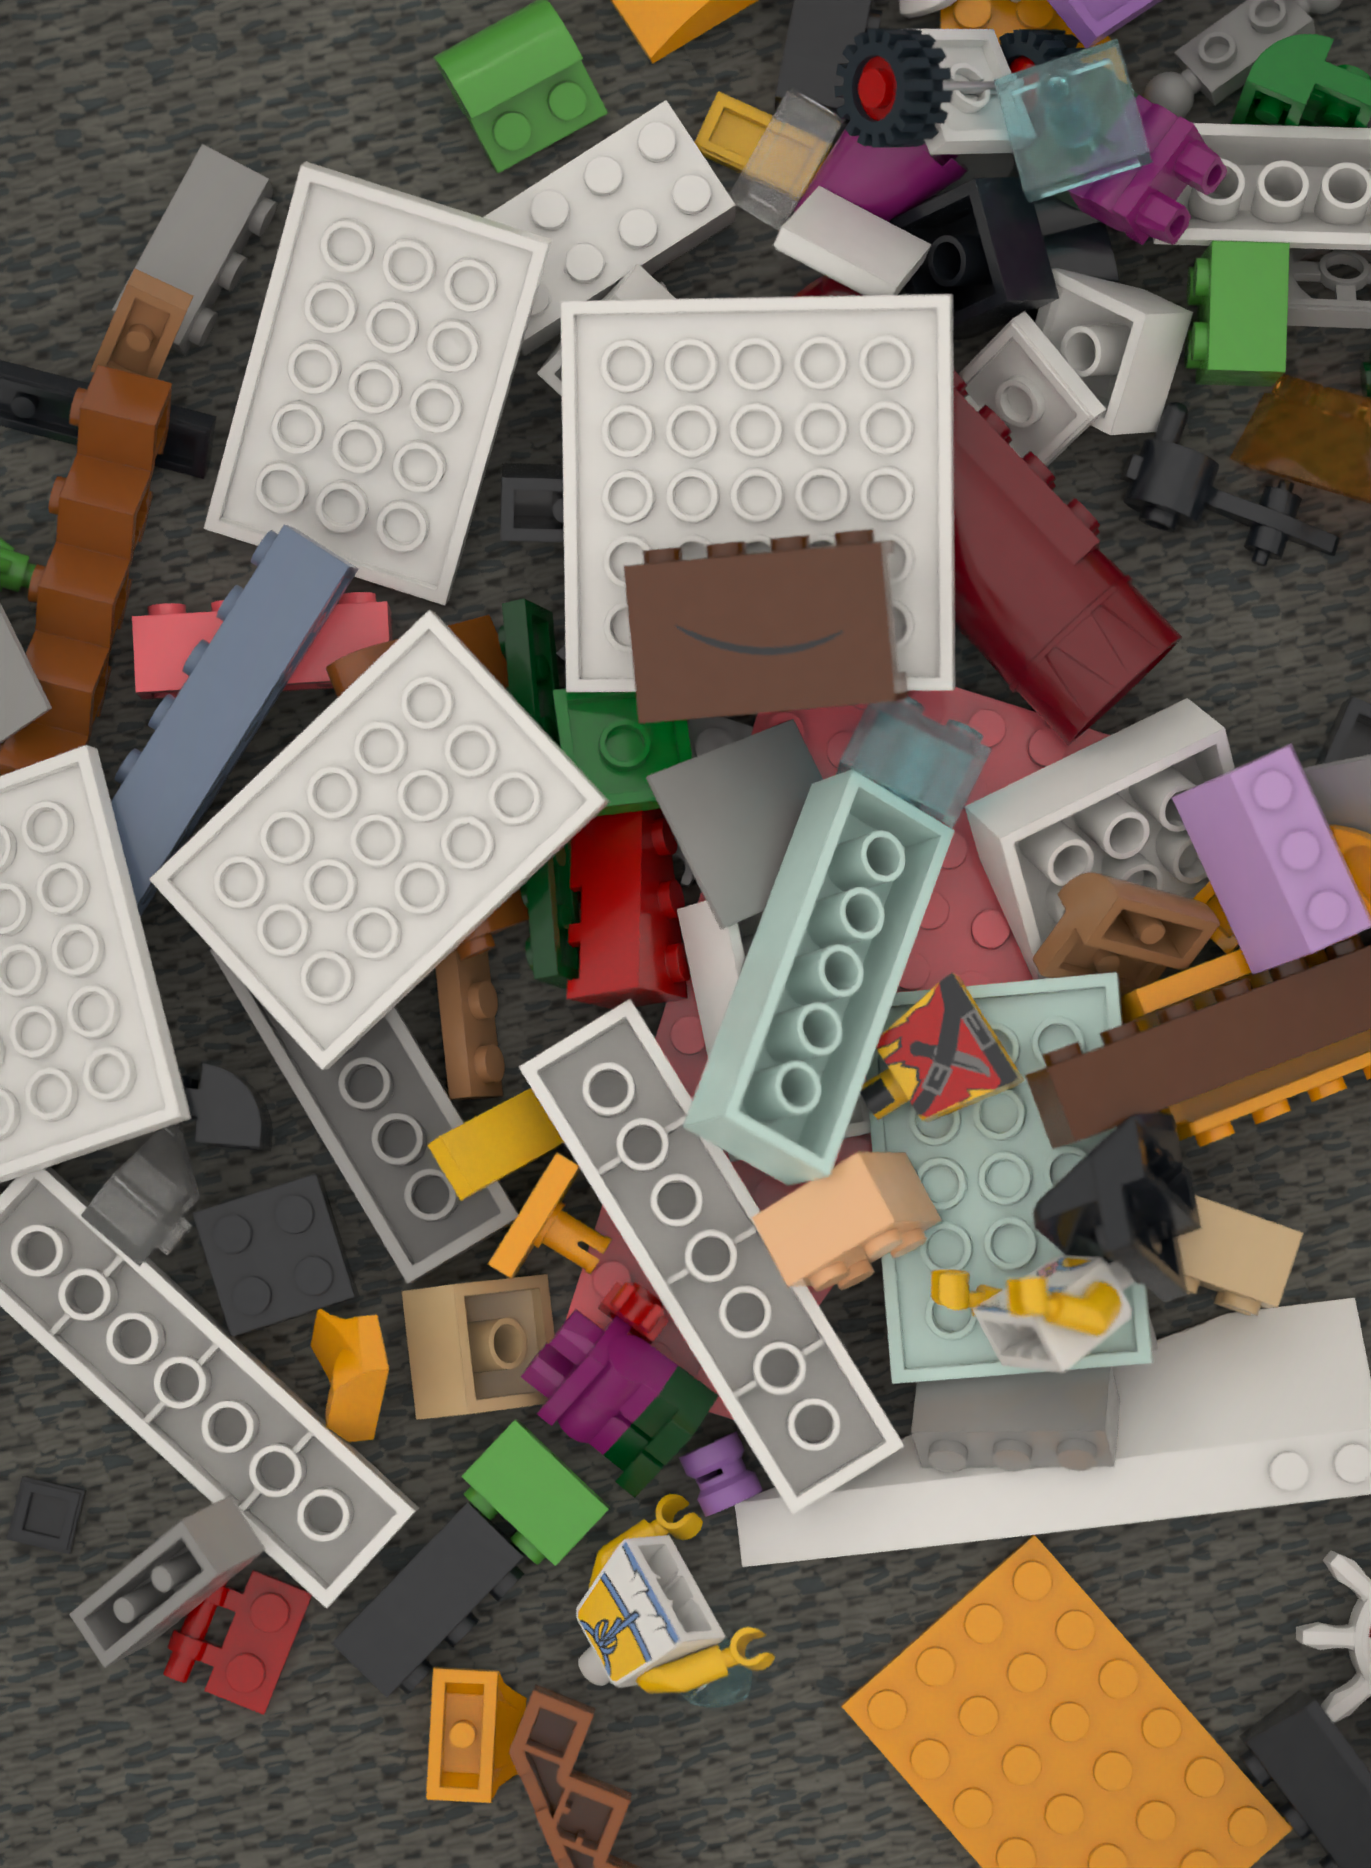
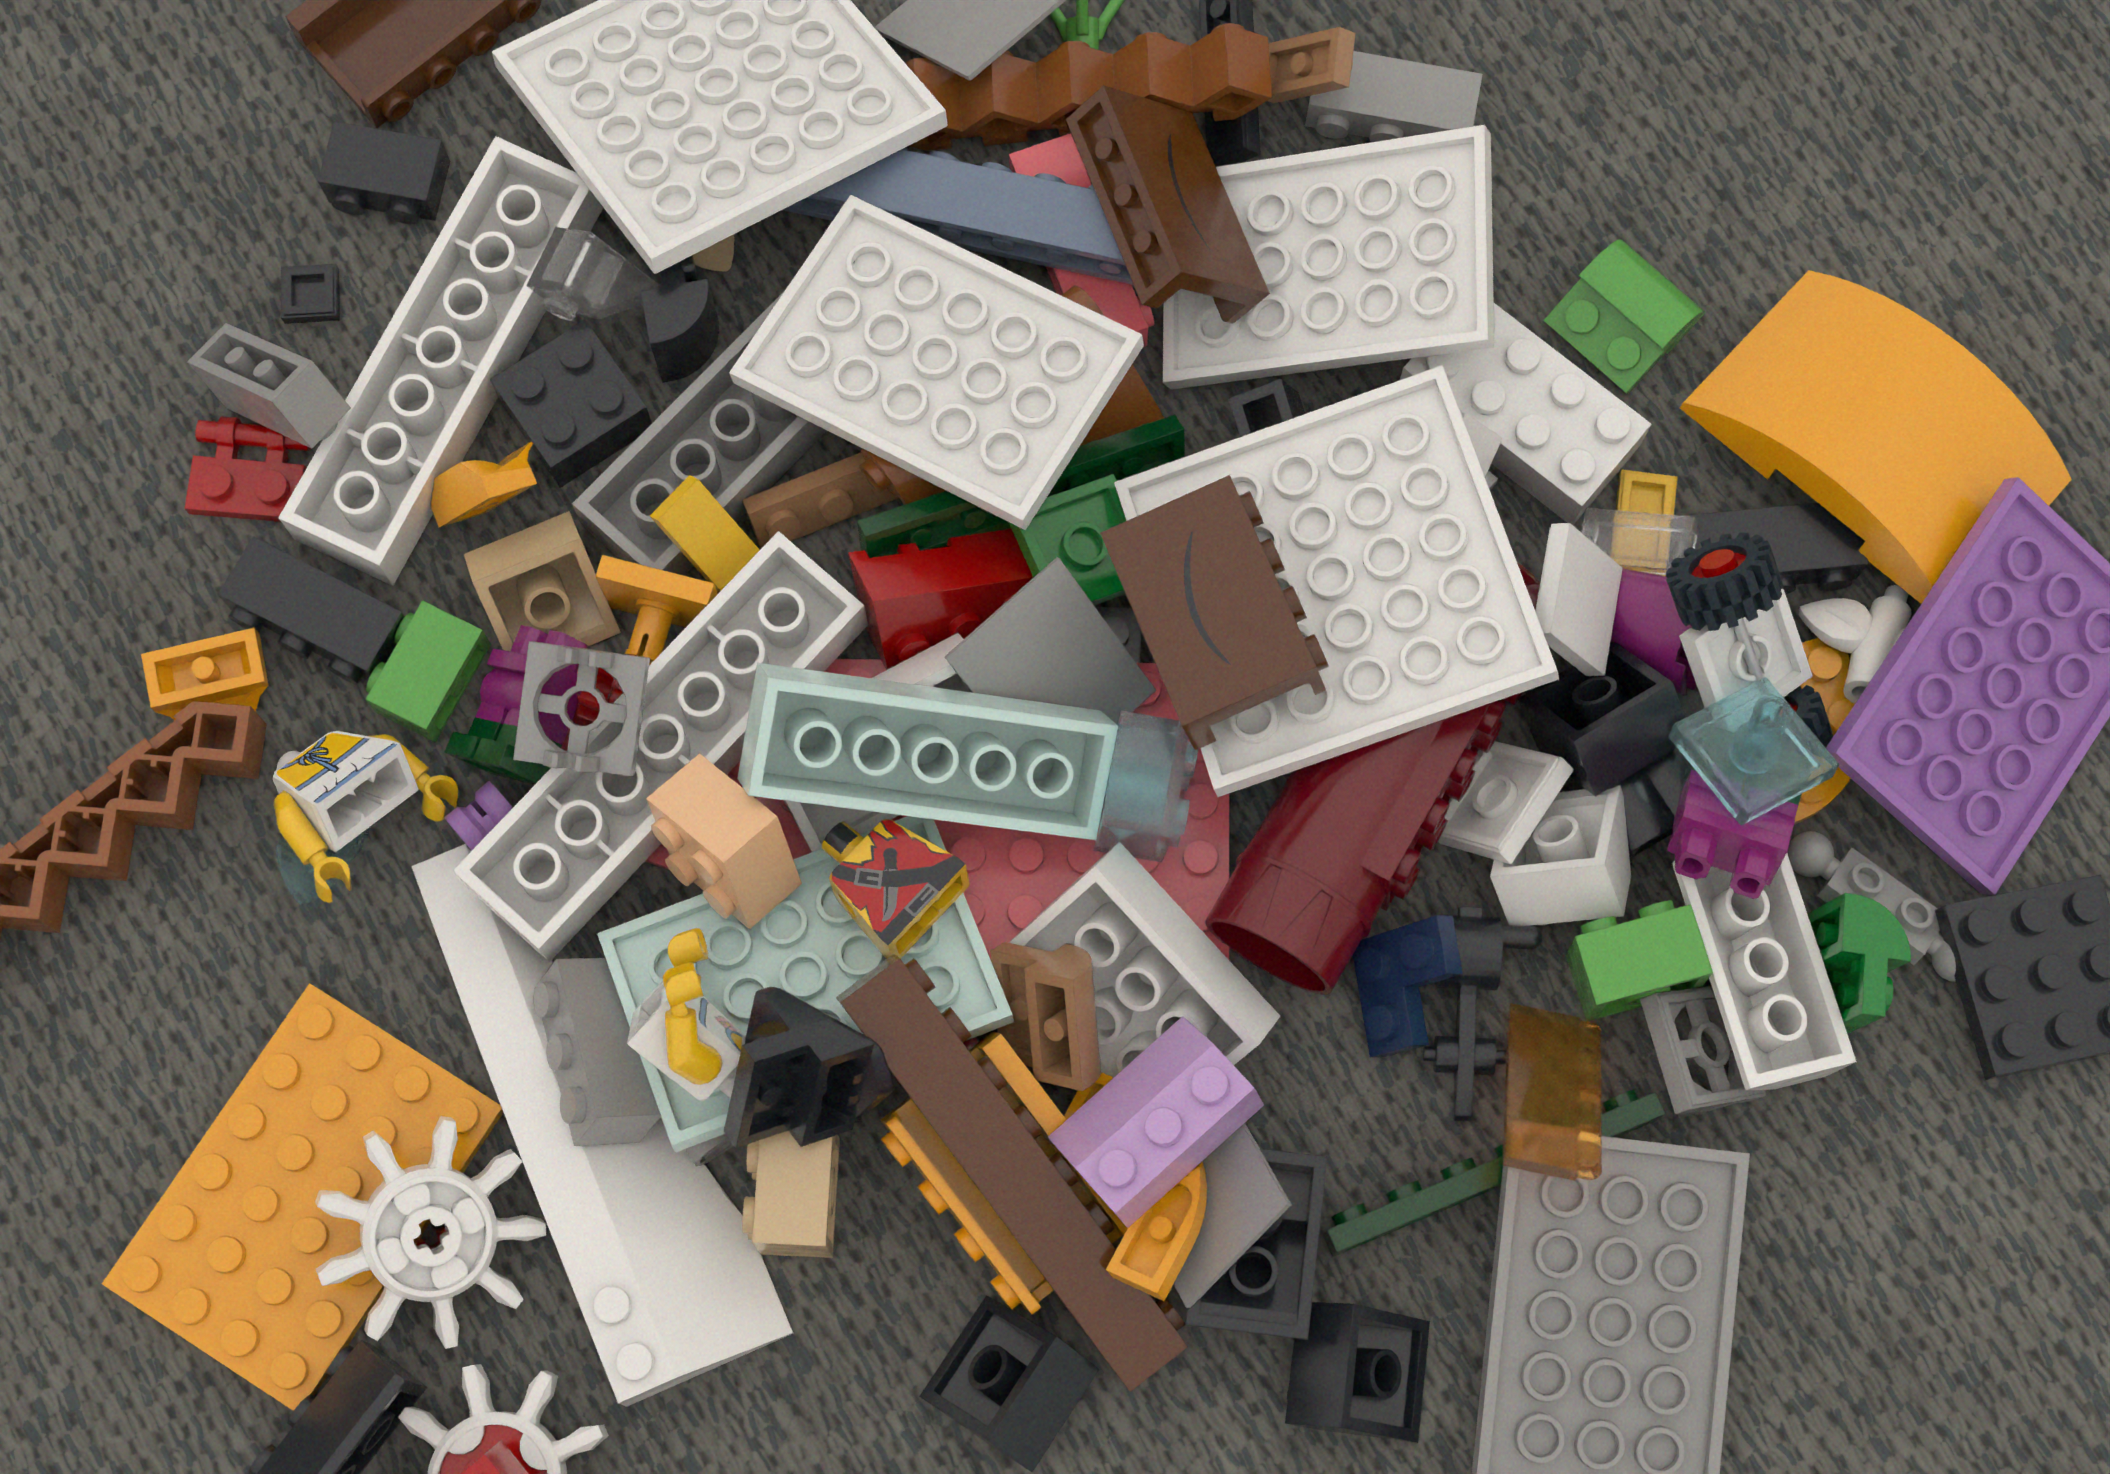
camera: 70 degrees right, 10 degrees down
none -> white gear [315,1116,546,1349]
none -> light grey piece [513,641,650,776]
none -> reddish brown panel [1066,85,1270,324]
none -> dark blue plate [1353,915,1463,1057]

